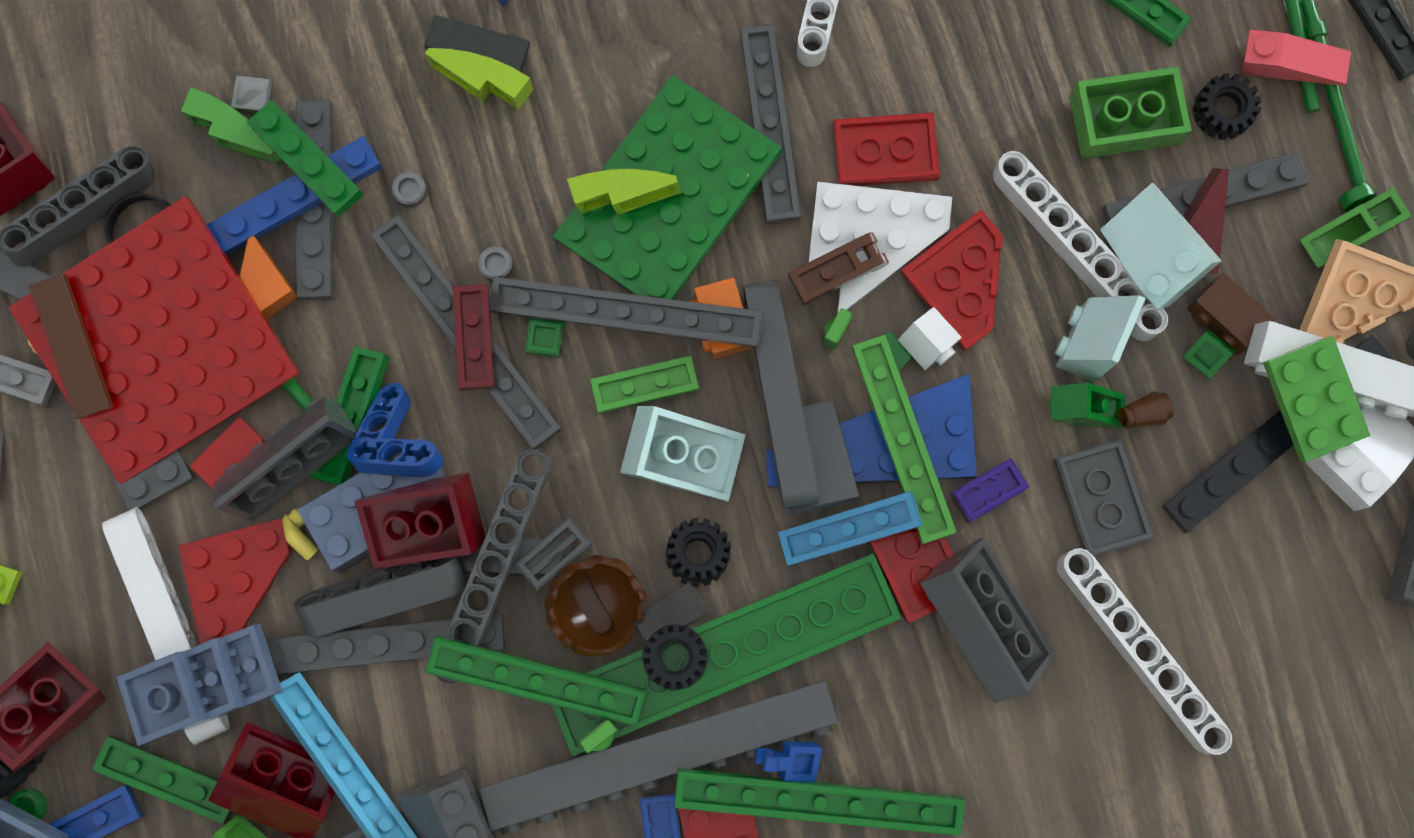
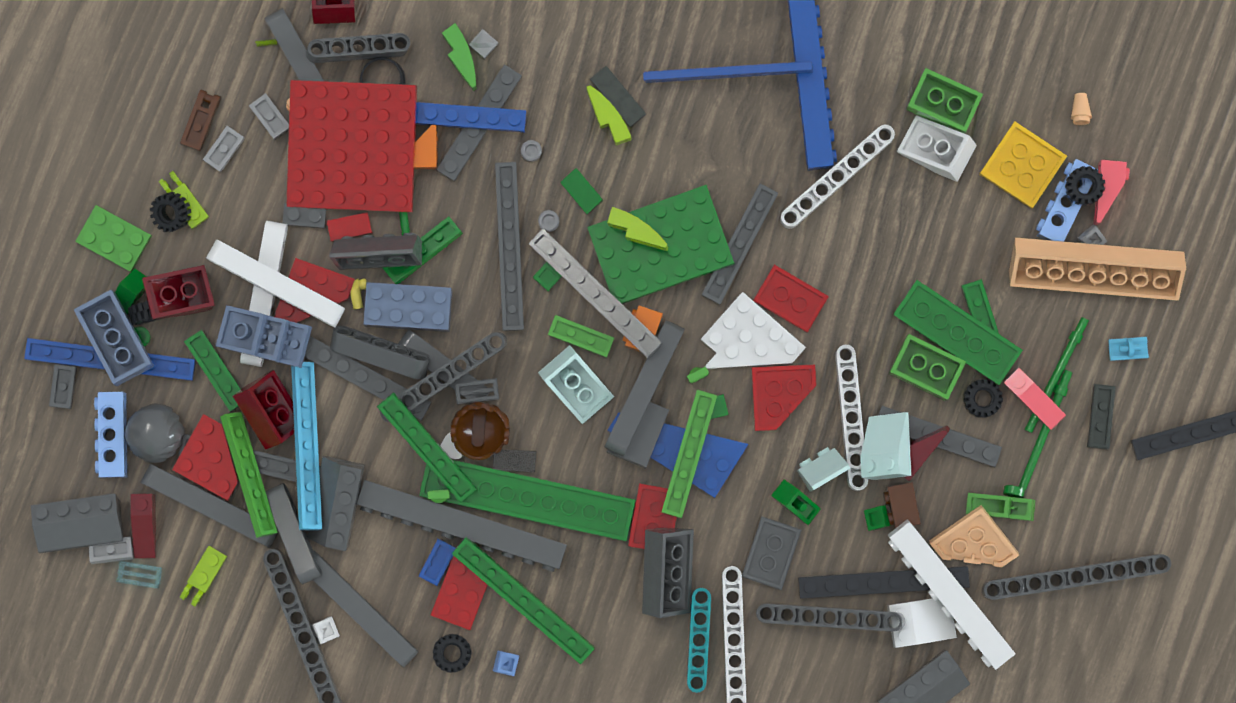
camera: 35 degrees right, 5 degrees up
reddish brown tile [29,274,114,419] -> none
green plate [246,99,364,218] -> none
blue beam [347,383,443,477] -> none
dark red slope [354,472,486,569] -> none
dark red plate [452,284,495,391] -> none
black tyre [642,624,707,690] -> none
black tyre [666,518,731,587] -> none
blue plate [754,741,823,782] -> none
dark azure plate [778,491,923,566] -> none
reddish brown plate [788,232,889,306] -> none
white brick [898,307,962,370] -> none
dark purple plate [950,458,1030,523] -> none
reddish brown cone [1118,391,1174,428] -> none
bright green plate [1263,336,1371,462] -> none
none -> white beam [206,240,345,328]
none -> white tile [440,433,463,460]
none -> green slope [560,168,603,214]
none -> teal beam [687,588,711,693]
none -> dark grey beam [756,604,905,632]
none -> green plate [893,280,1023,385]

